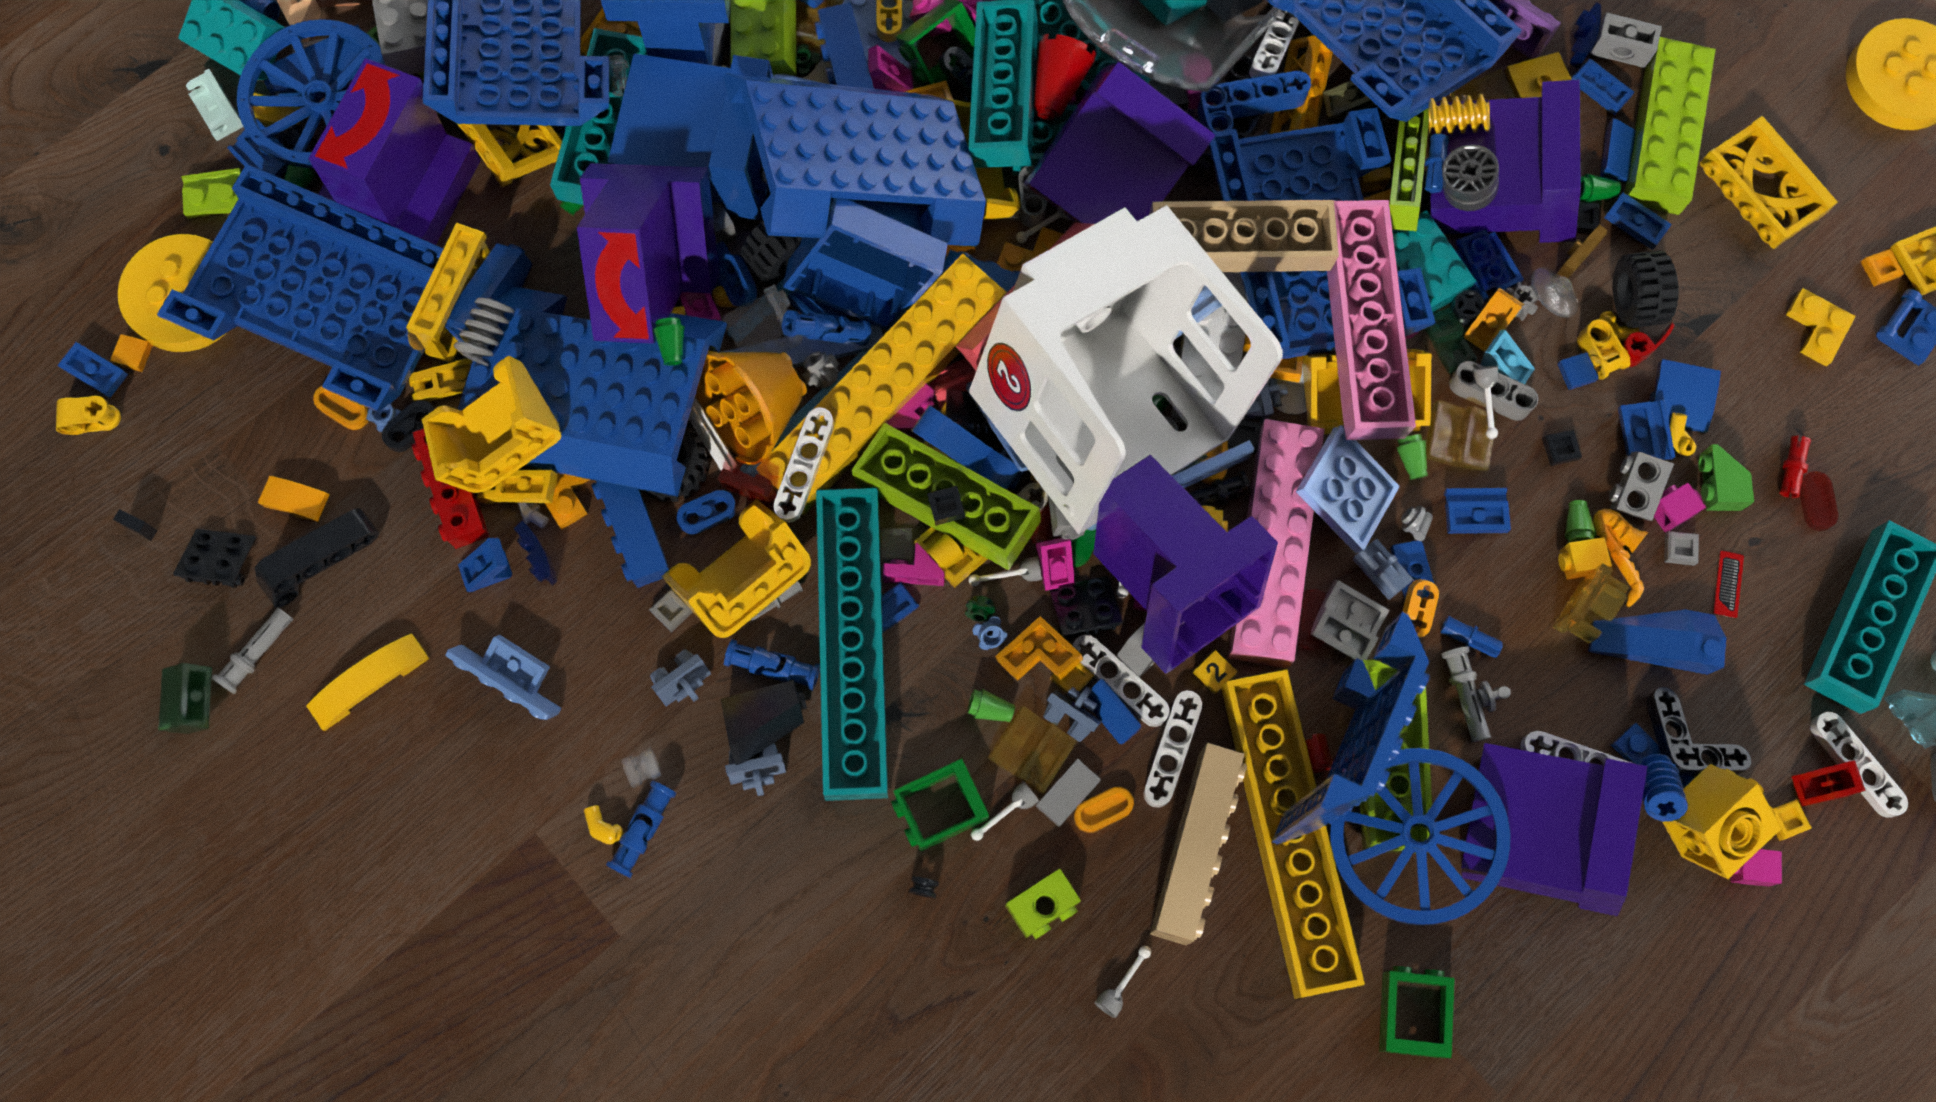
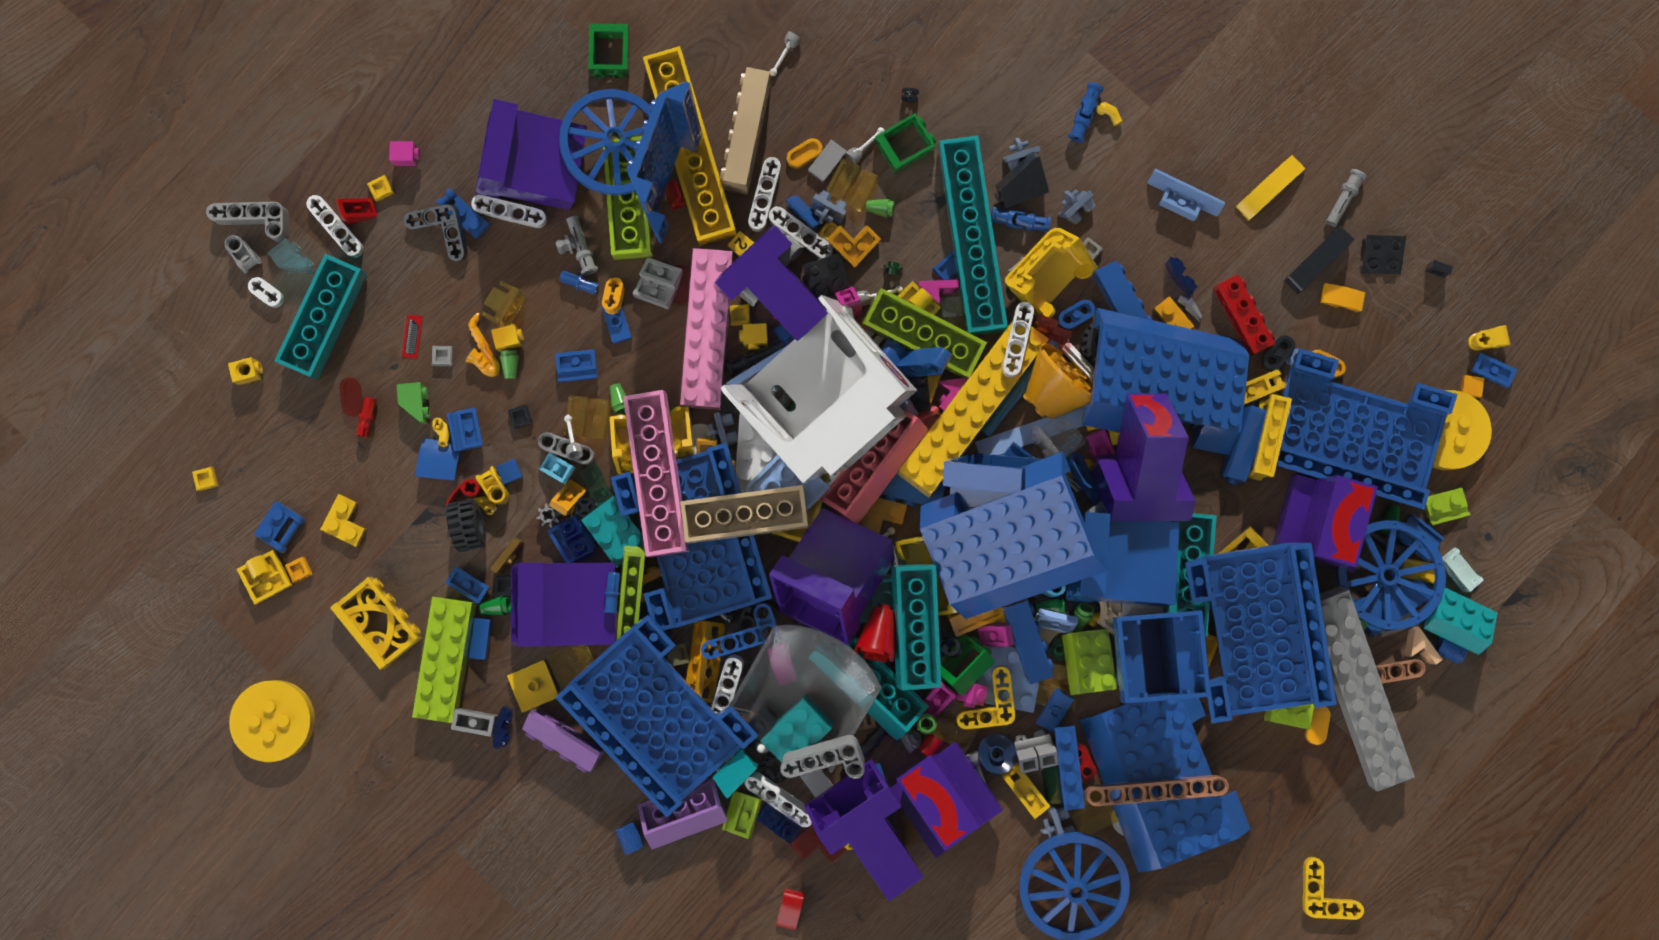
camera: 175 degrees right, 10 degrees up
clear green brick [158,663,212,734] -> none
yellow windscreen [422,356,562,493] -> none
light grey piece [454,298,514,366] -> none
blue slope [458,538,512,592] -> none
yellow plate [476,470,558,504] -> none
clear pin [609,55,629,96] -> none
clear wheel [621,747,662,788] -> none
green cone [653,317,685,366] -> none
blue piece [782,310,872,346] -> none
light grey gear [802,351,839,388] -> none
black tile [927,486,966,526] -> none
medium blue plate [972,616,1007,650] -> none
lime brick [1005,869,1081,940] -> none
light blue plate [1296,425,1400,553] -> none
sand blue hips [1353,538,1414,600] -> none
light grey plate [1401,505,1433,541] -> none
yellow piece [1428,94,1490,135] -> none
flat silver wheel [1442,145,1499,211] -> none
clear dish [1531,267,1578,318] -> none
blue plate [1572,58,1635,116] -> none
blue wedge [1588,609,1726,675] -> none
light grey brick [1609,451,1674,521] -> none
blue piece [1638,754,1688,822] -> none
dark pink brick [1654,483,1706,533] -> none
yellow brick [1663,764,1781,879] -> none

